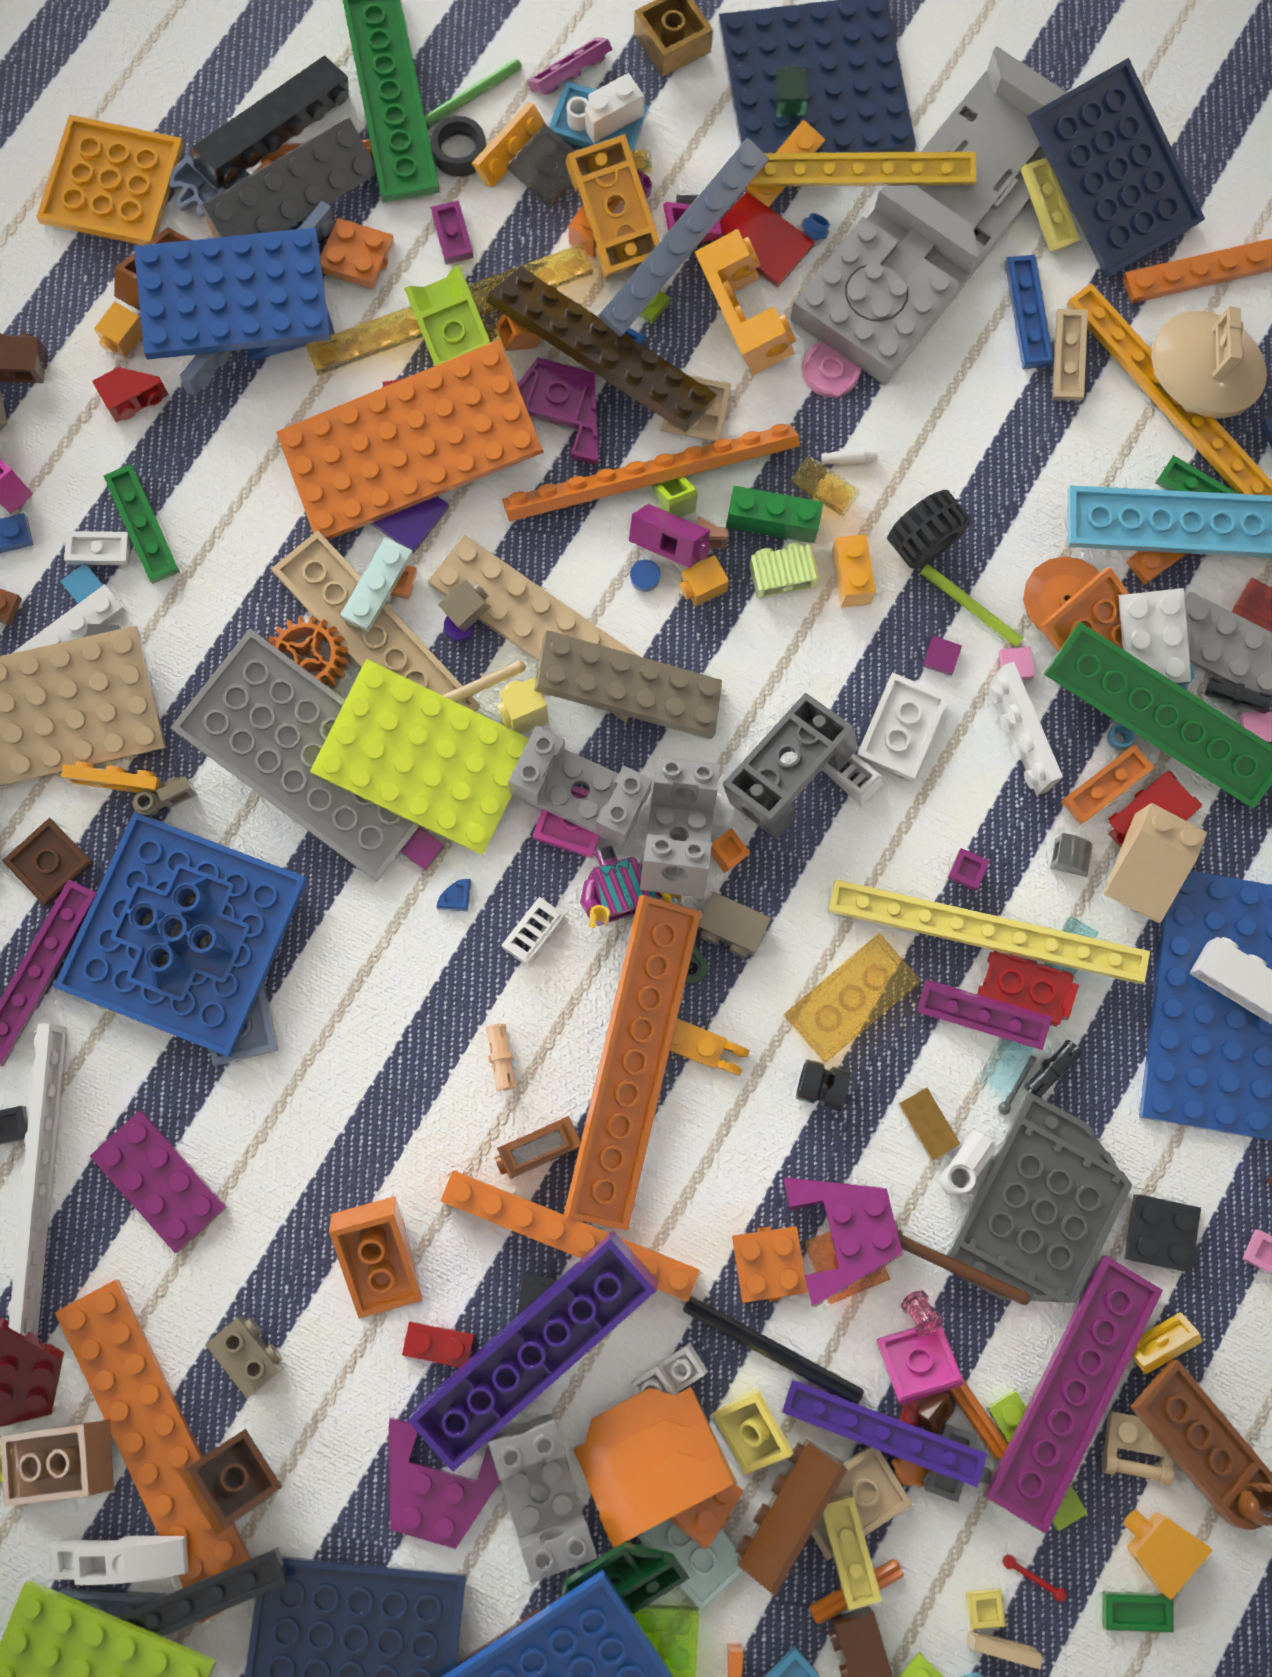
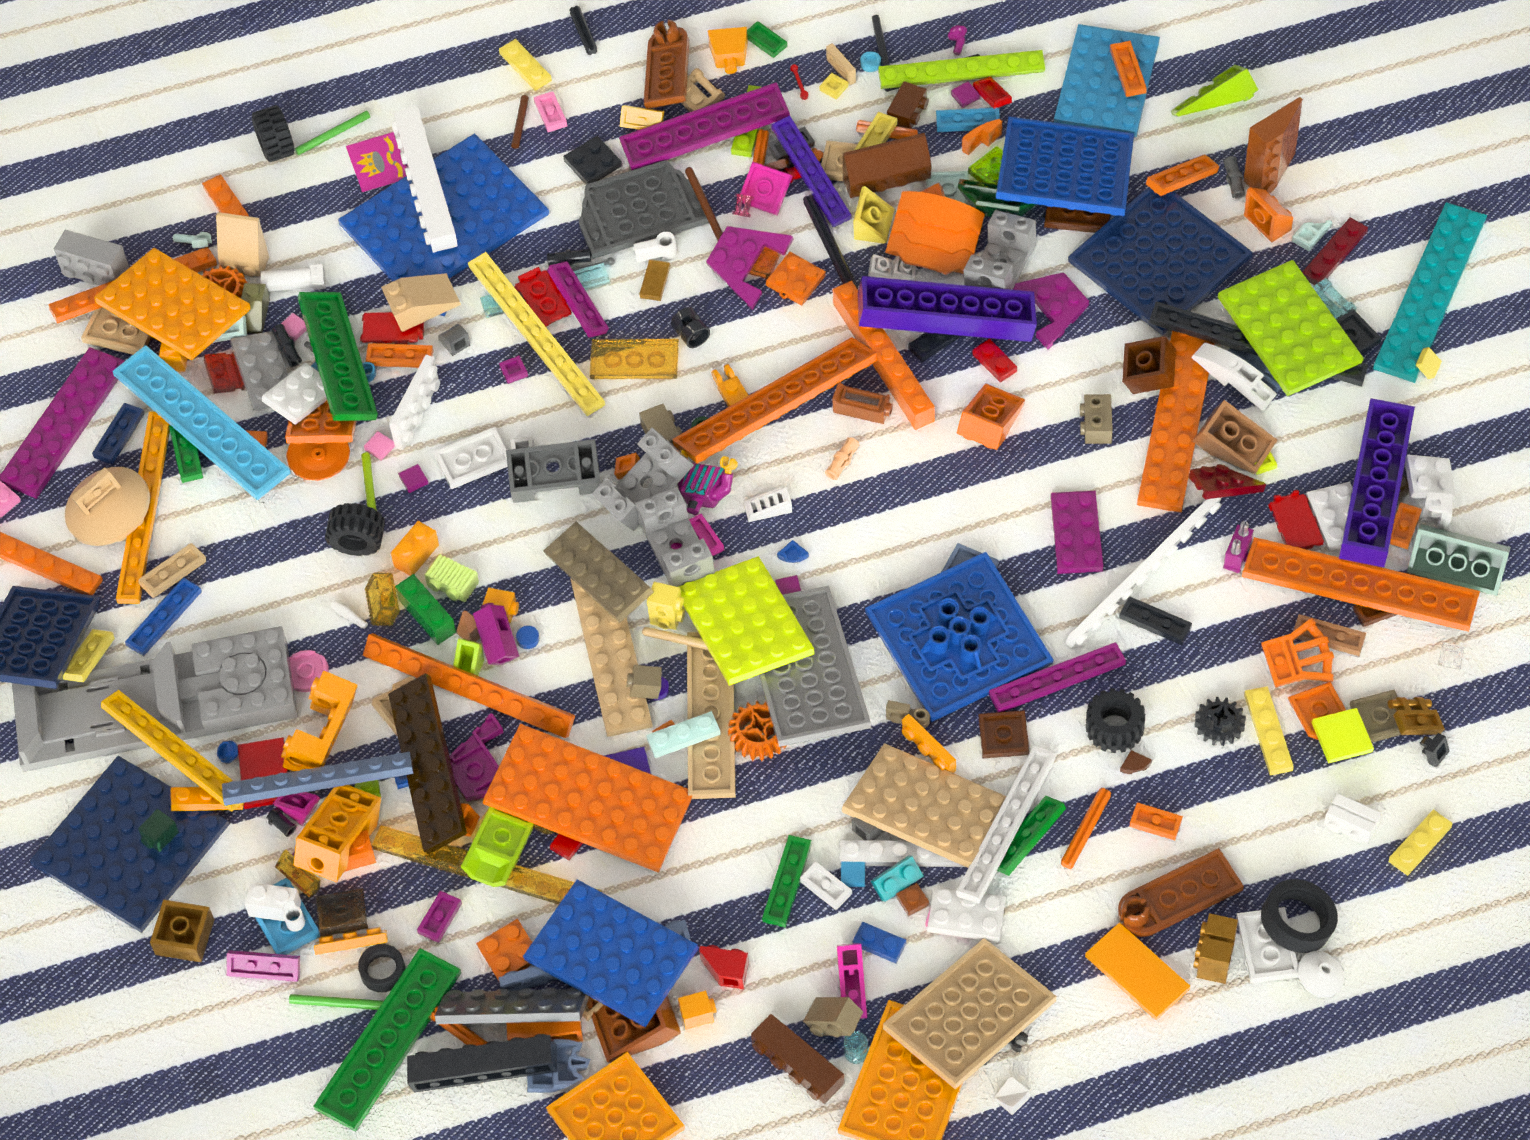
camera: 130 degrees left, 20 degrees down
none -> plate [871,855,923,902]

